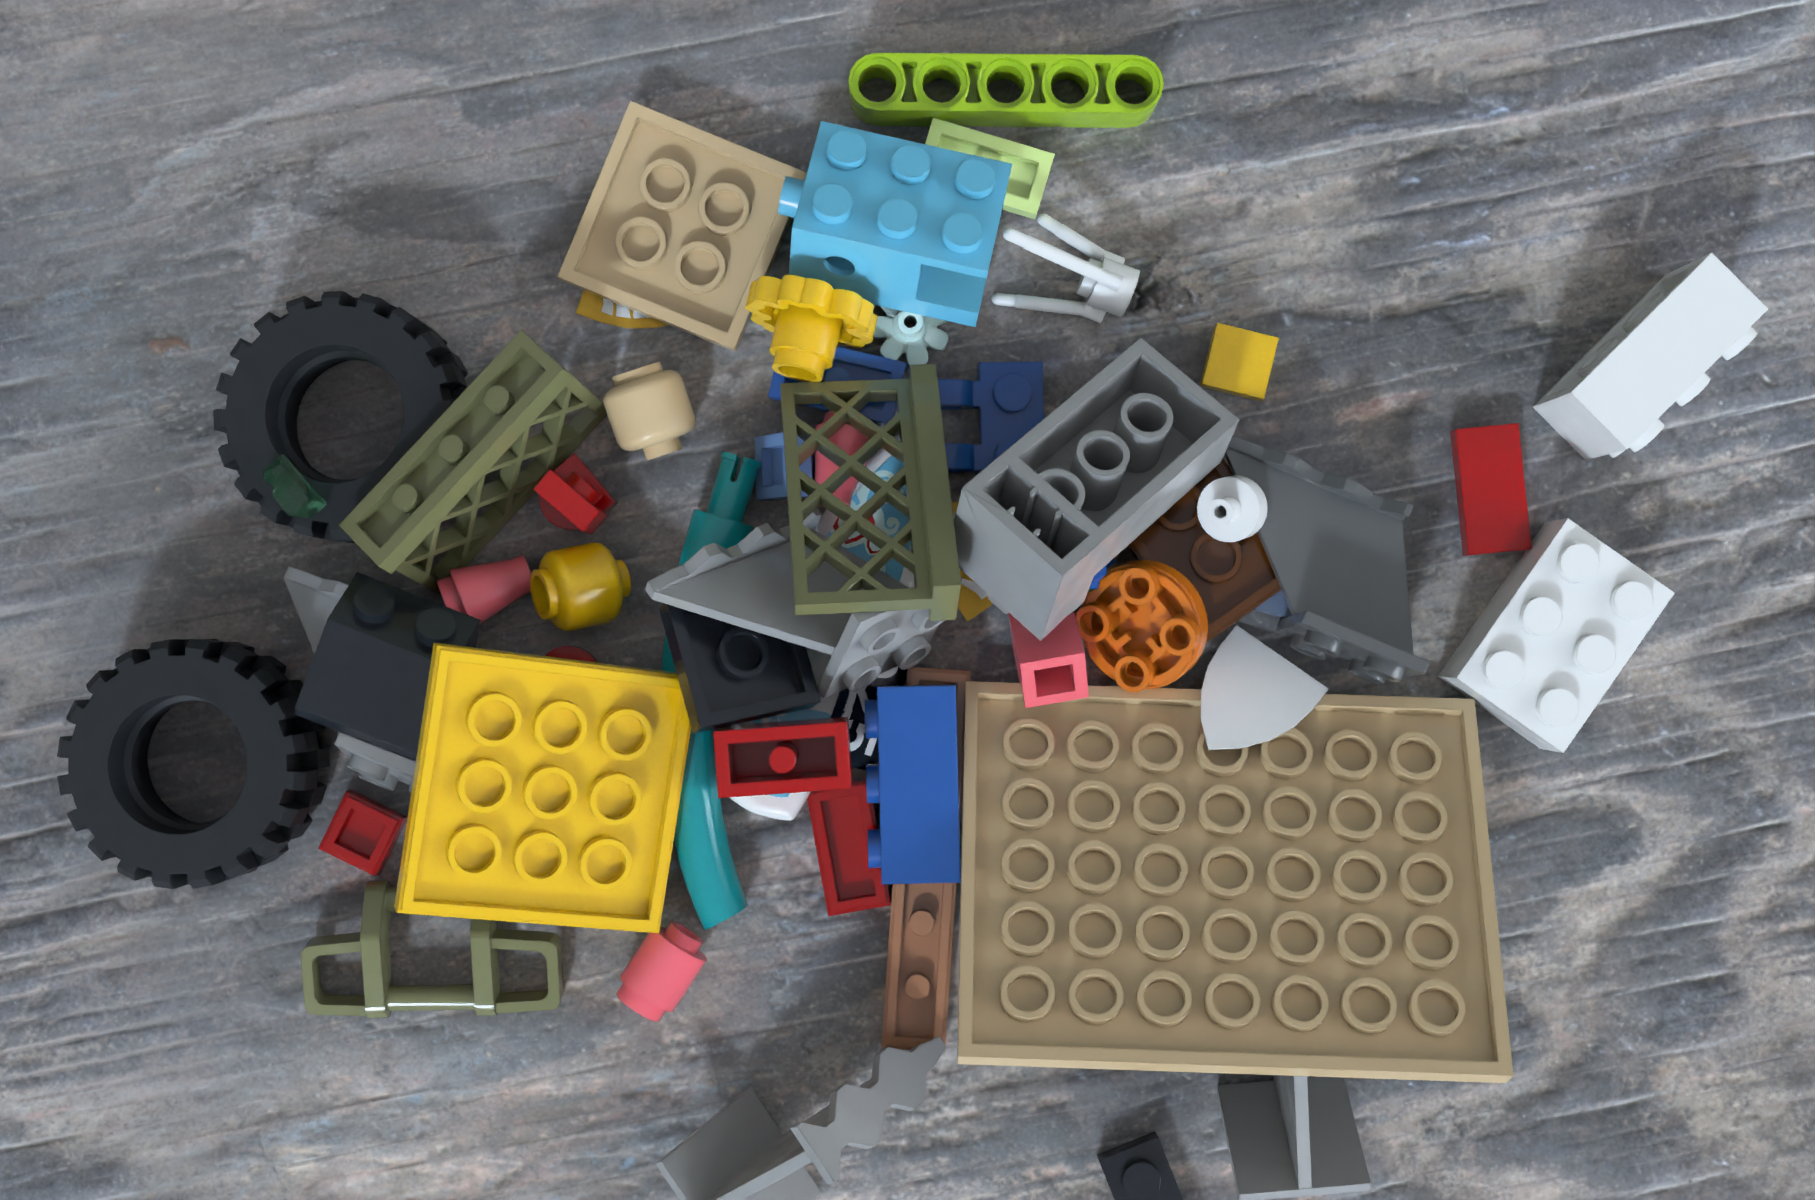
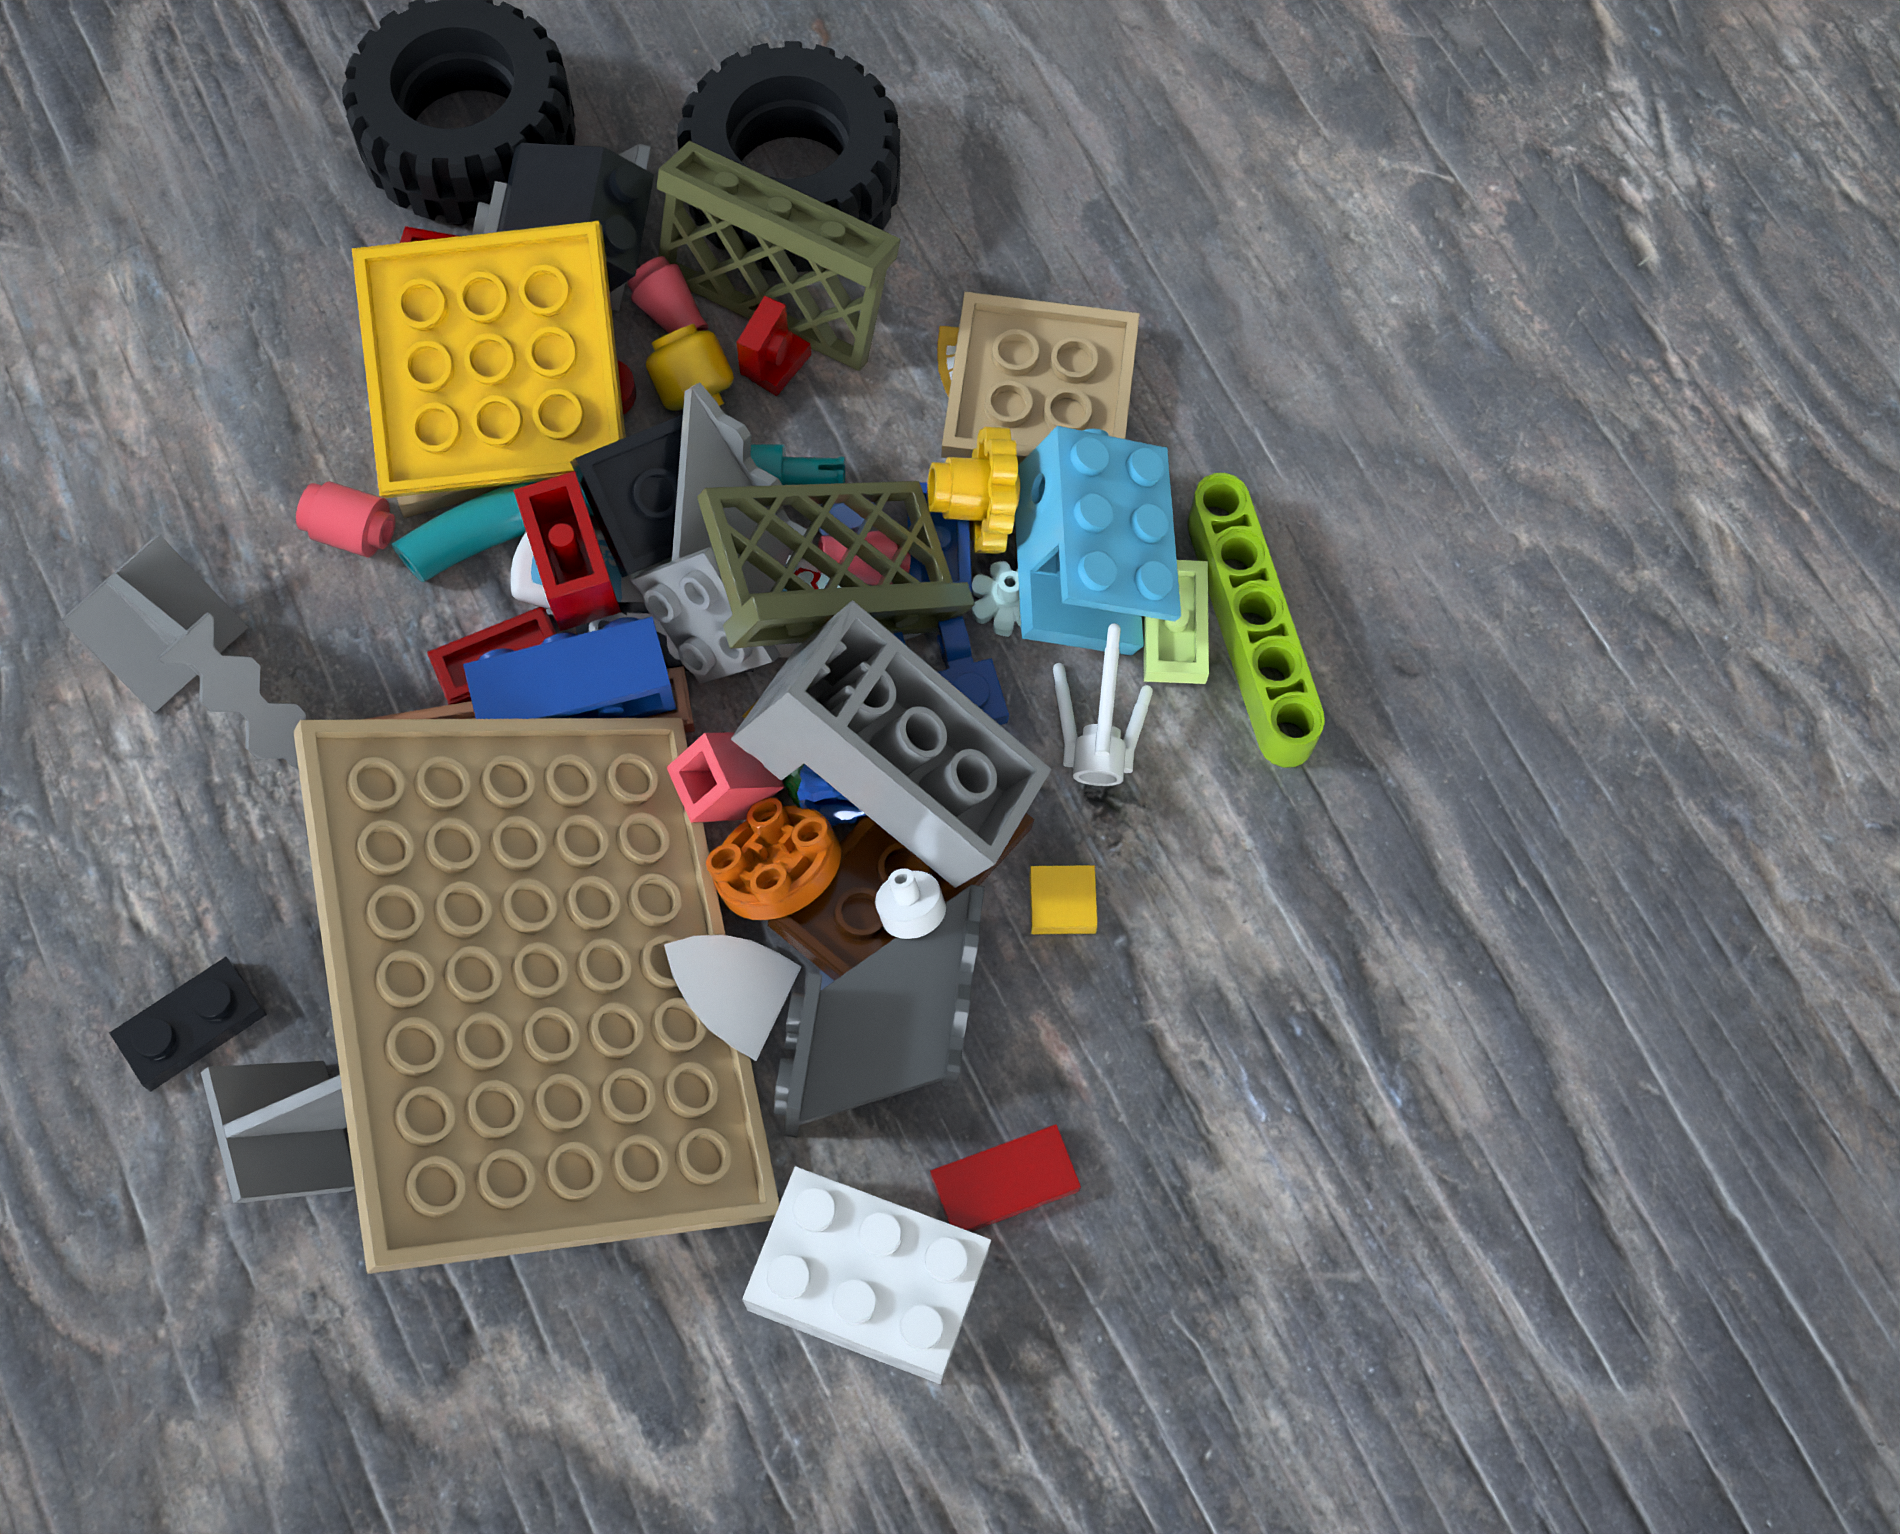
camera: 75 degrees right, 20 degrees down
clear green tile [262,454,328,519] -> none
olive bar [300,880,564,1019] -> none
tan head [603,362,696,460] -> none
white brick [1533,253,1768,460] -> none

